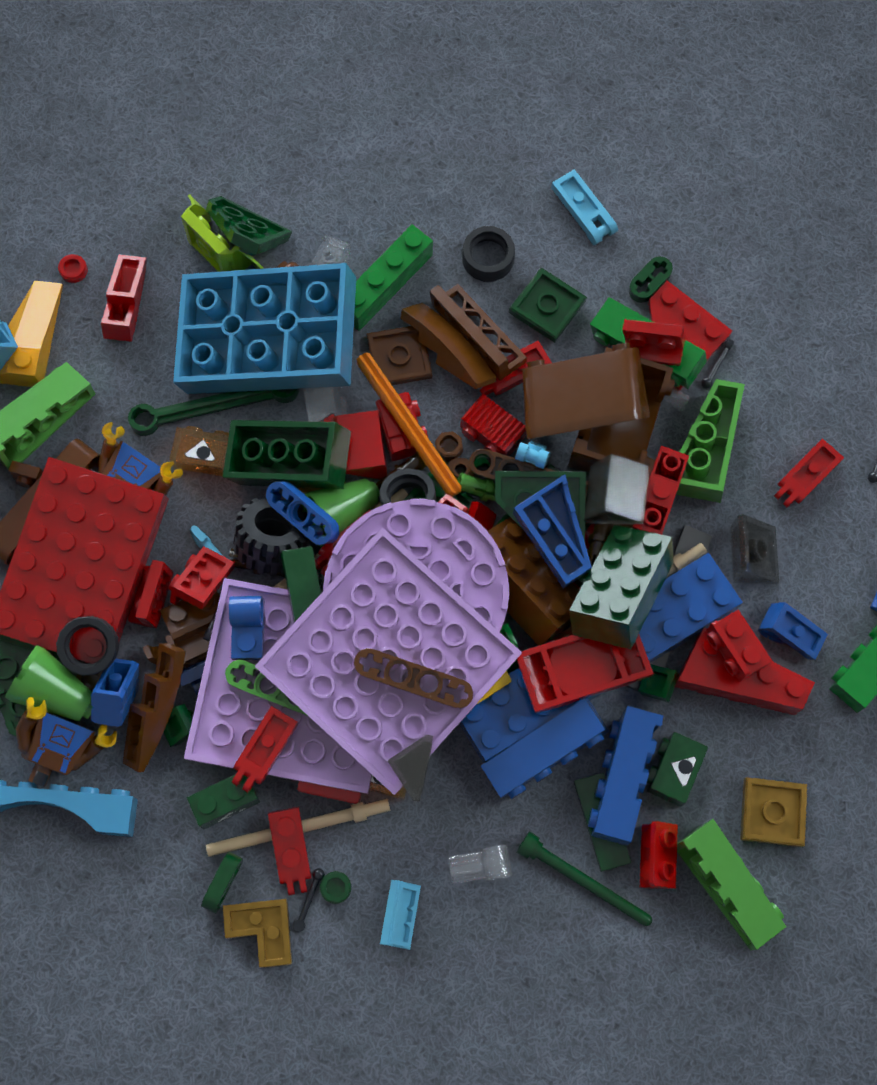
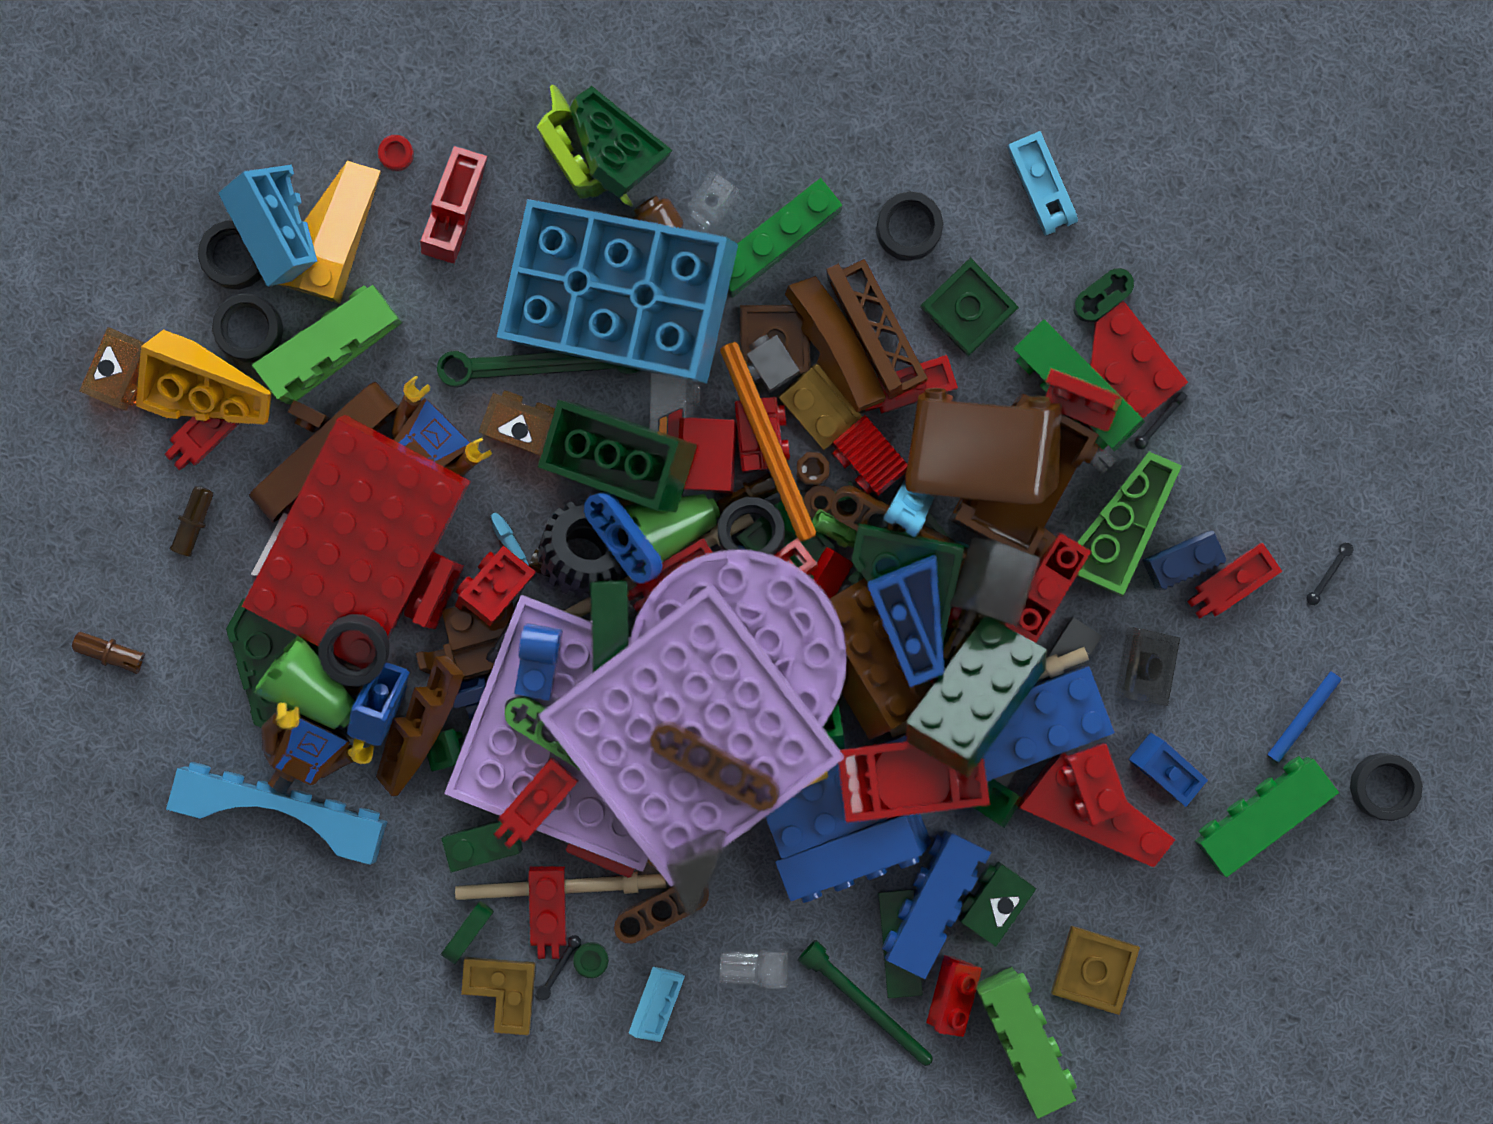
camera: 15 degrees right, 15 degrees up
none -> reddish brown beam [614,876,709,944]
none -> flat silver brick [746,335,800,393]
none -> pearl gold plate [777,364,862,450]
none -> dark blue brick [1142,530,1226,590]

